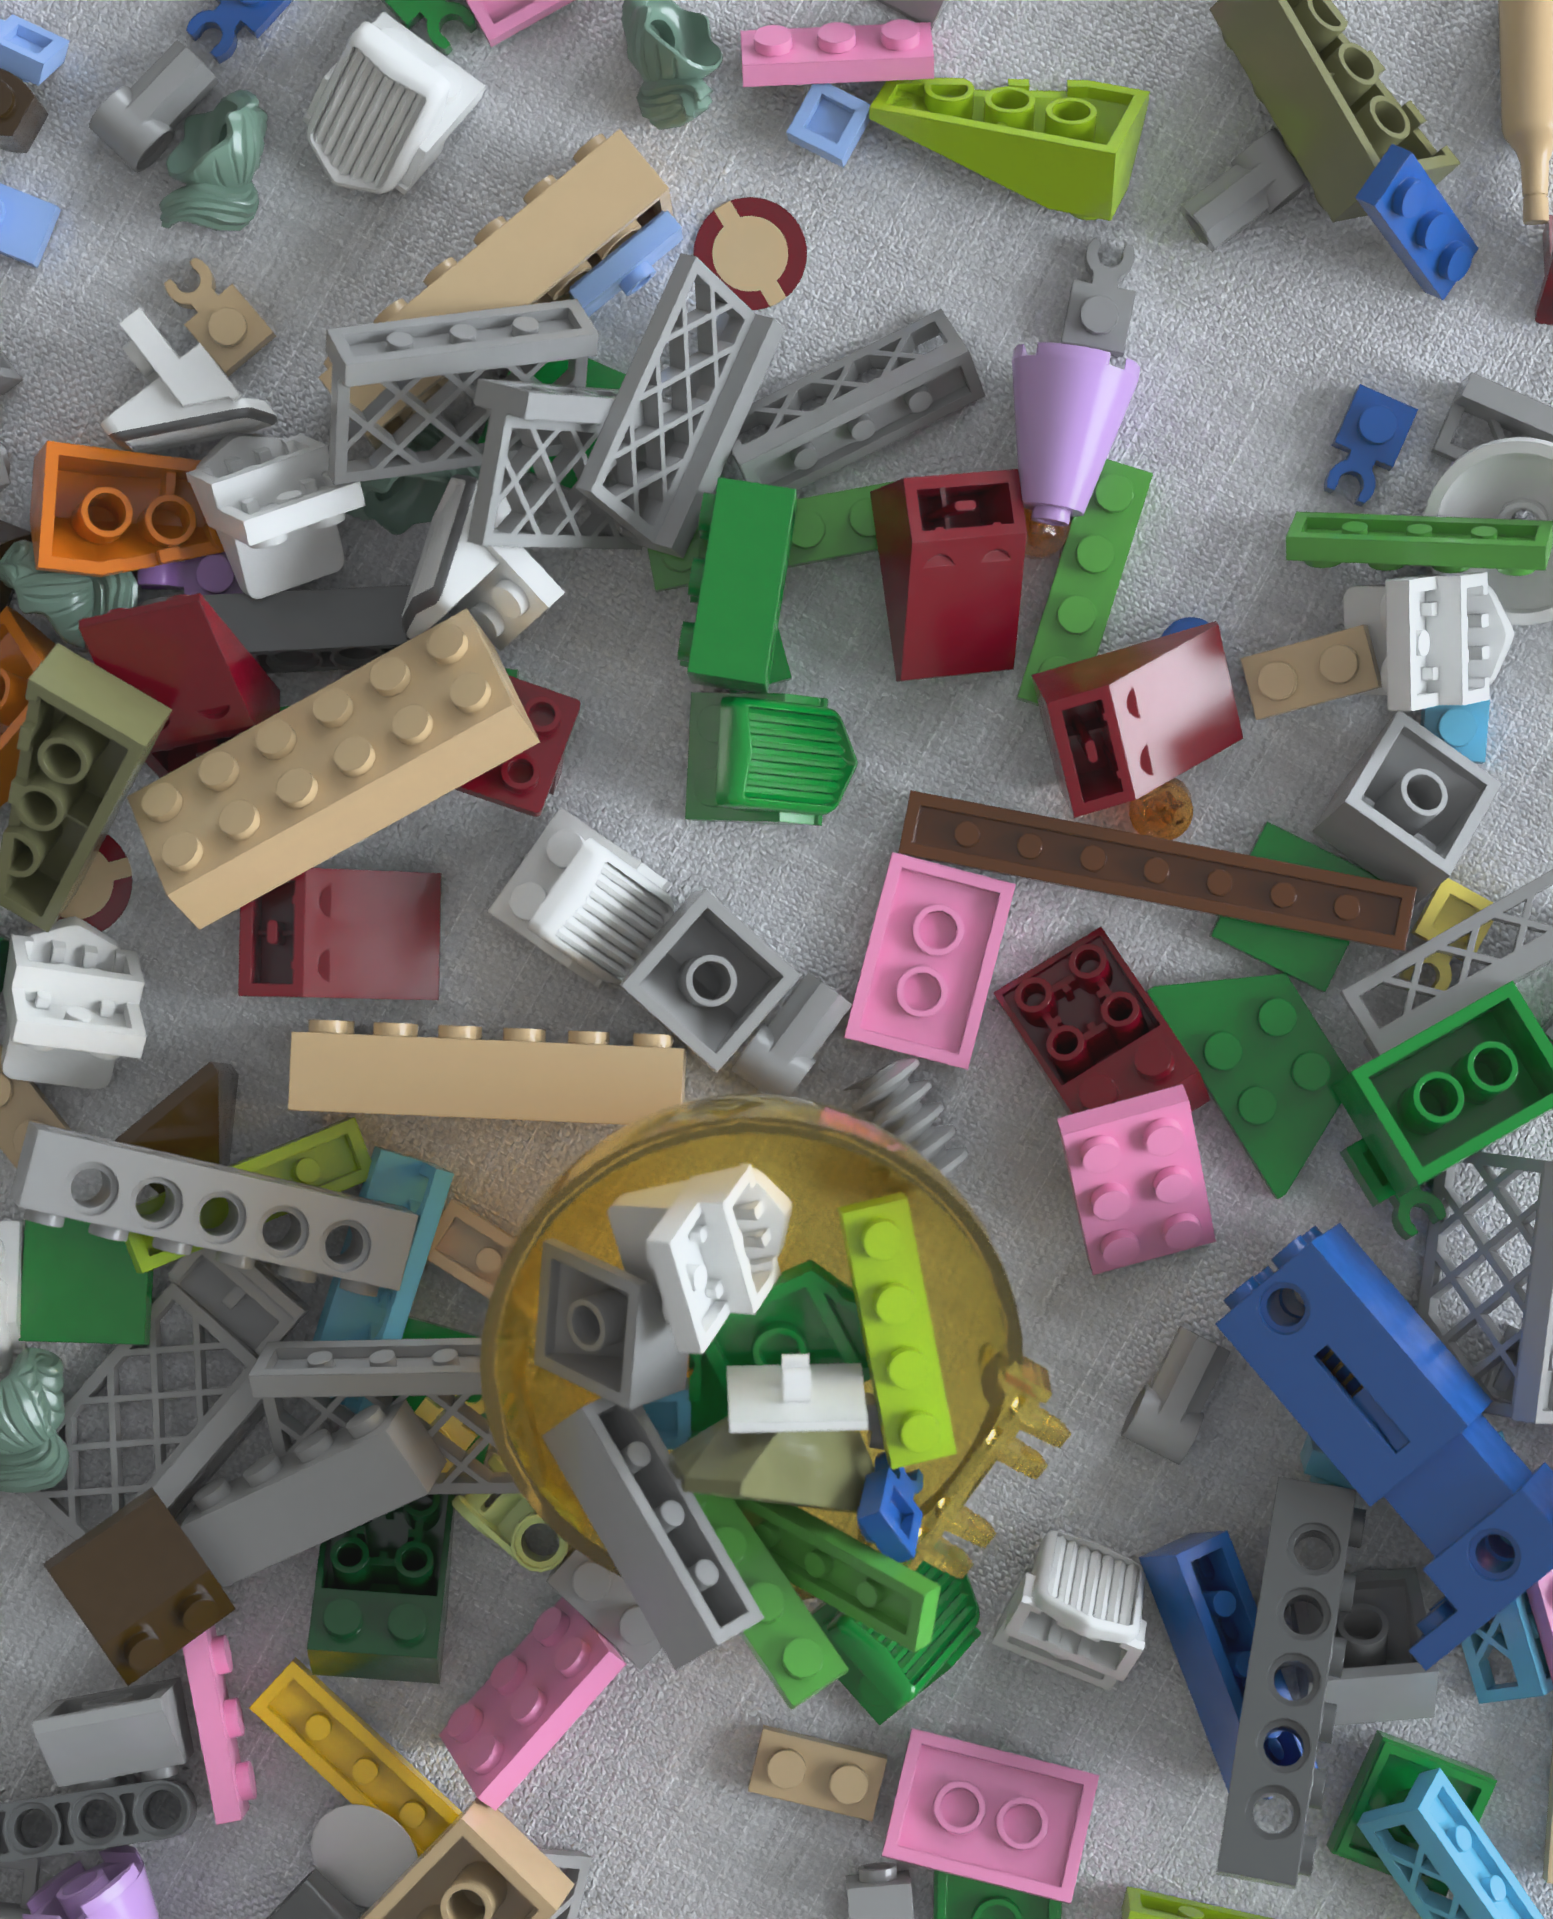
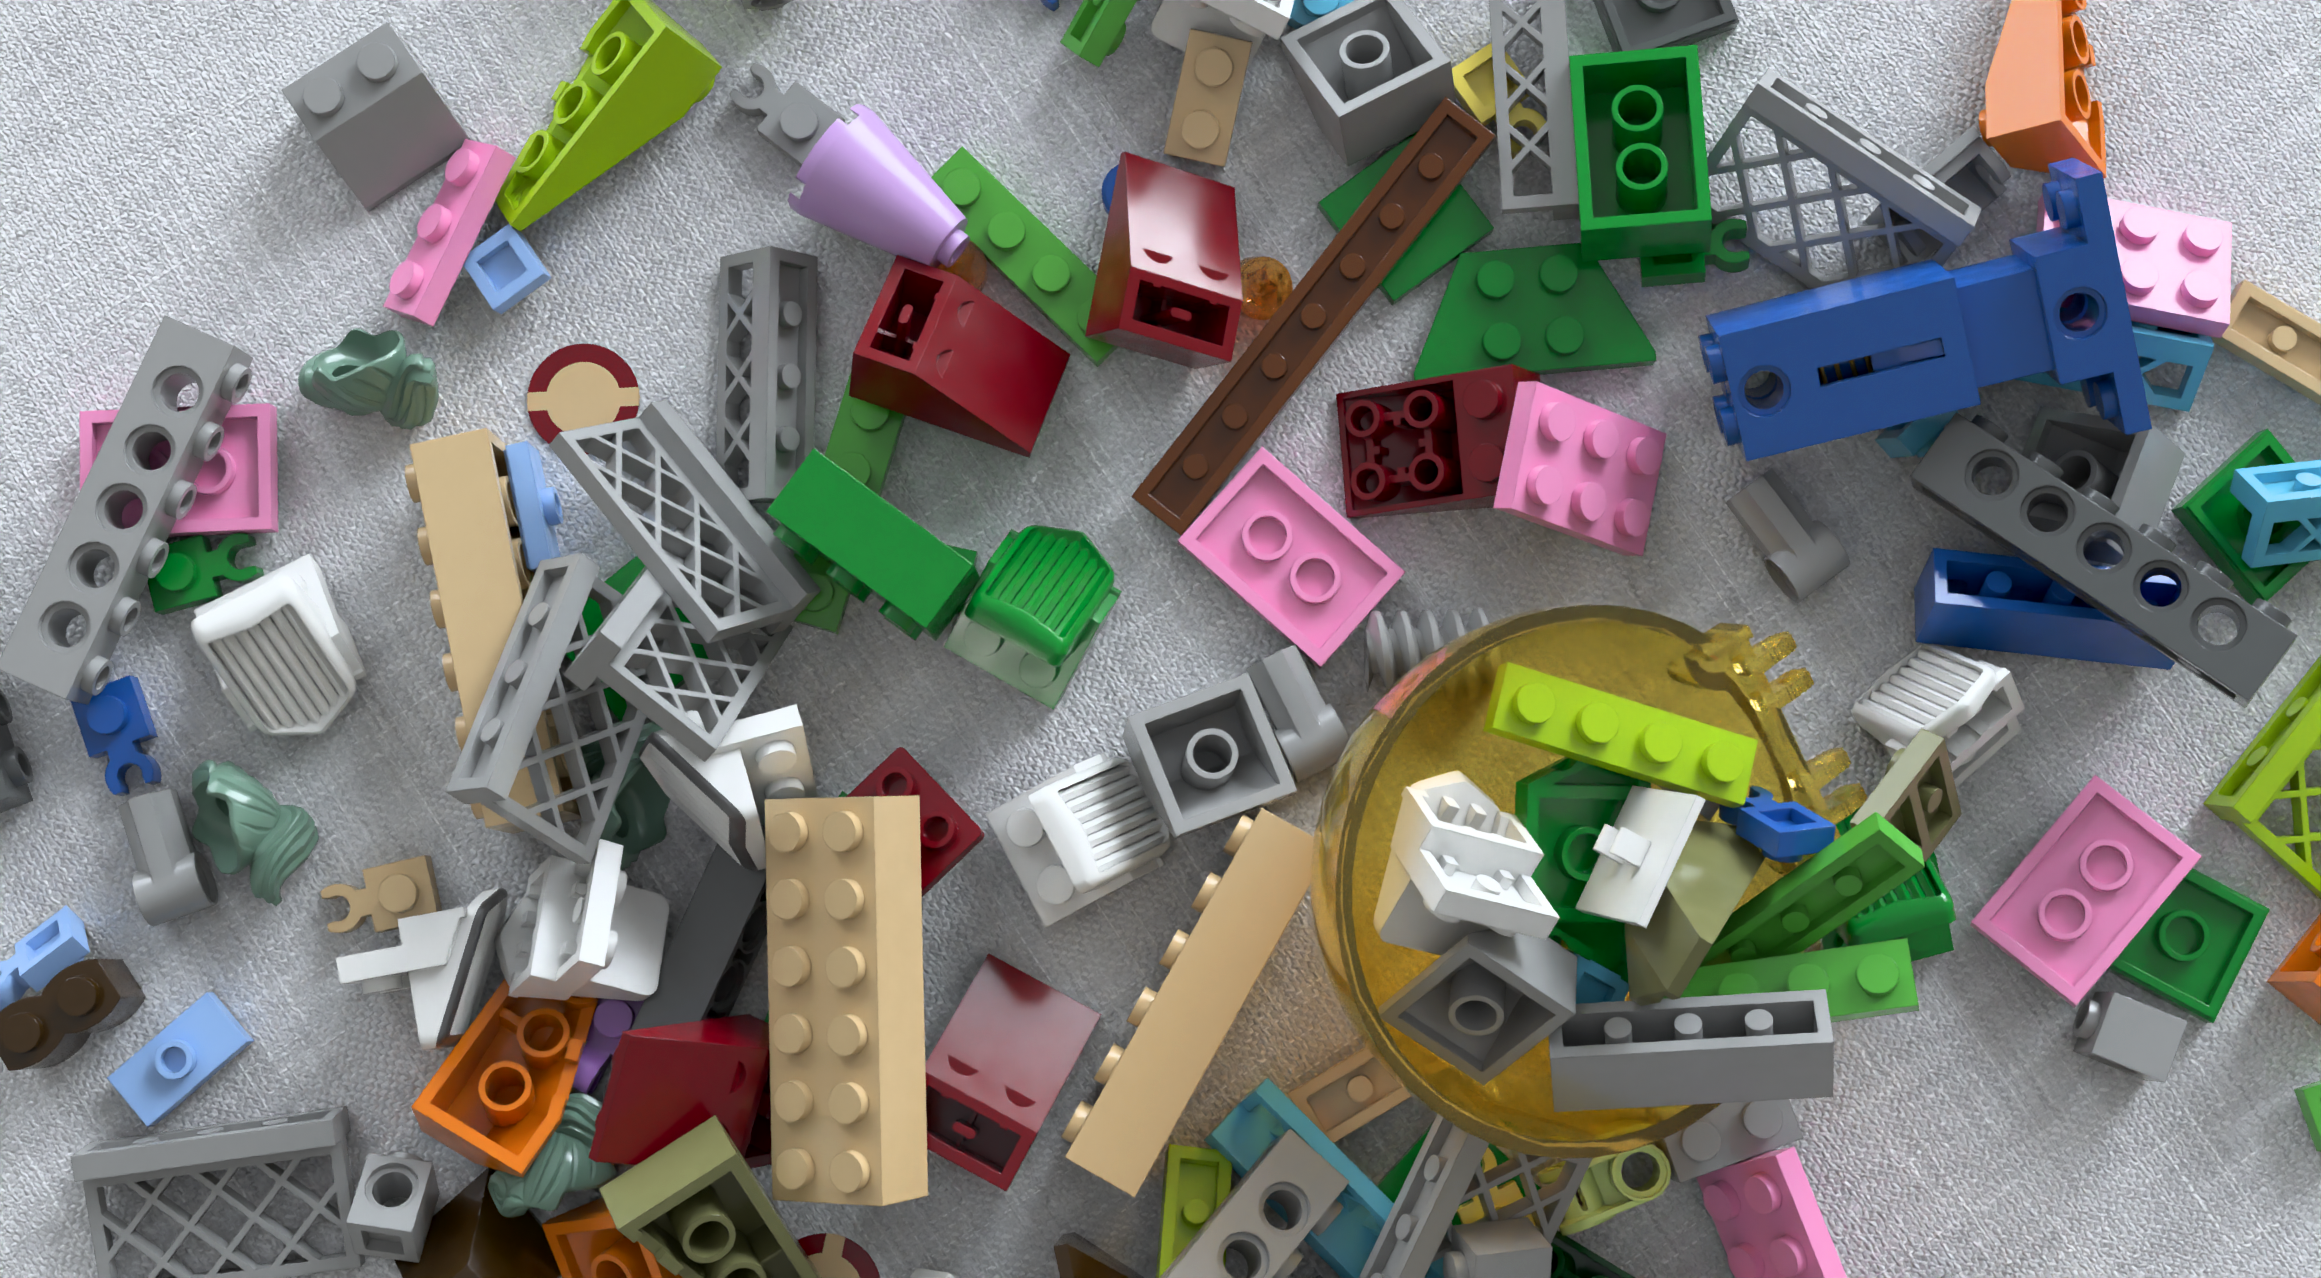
camera: 65 degrees left, 5 degrees down
tan plate [748,1725,887,1821] -> none
none -> olive wing [1850,728,1962,862]

